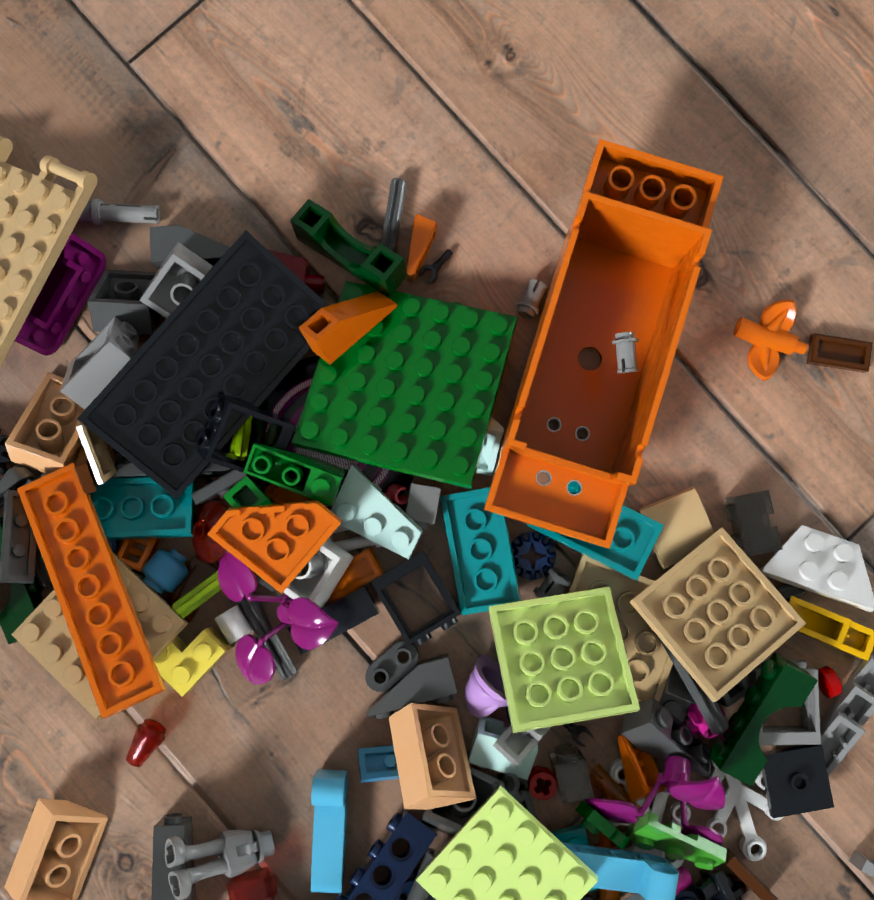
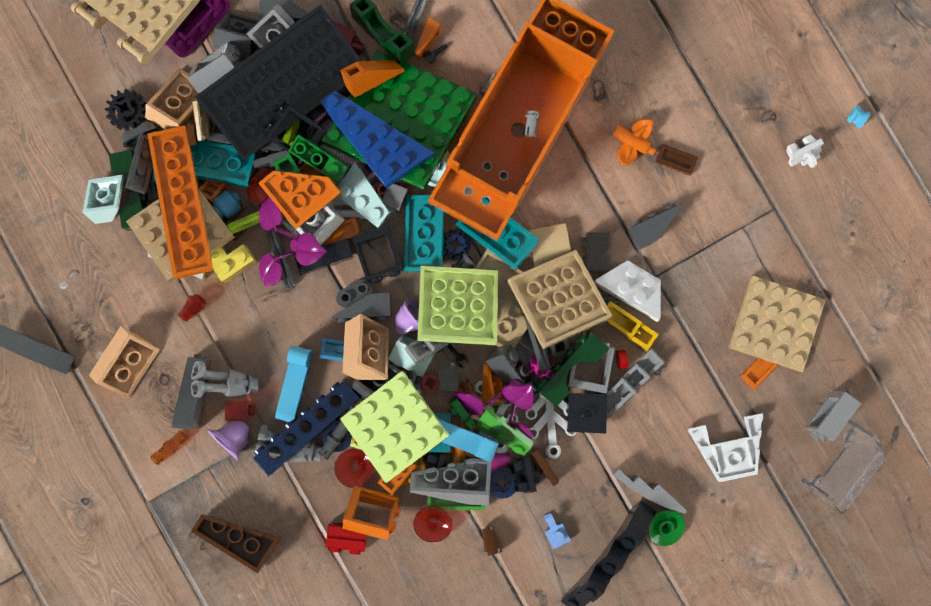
camera: 10 degrees right, 0 degrees up
white gear [214,605,253,645] -> none
none -> blue wing [320,91,434,188]
none -> dark grey slope [627,203,683,251]

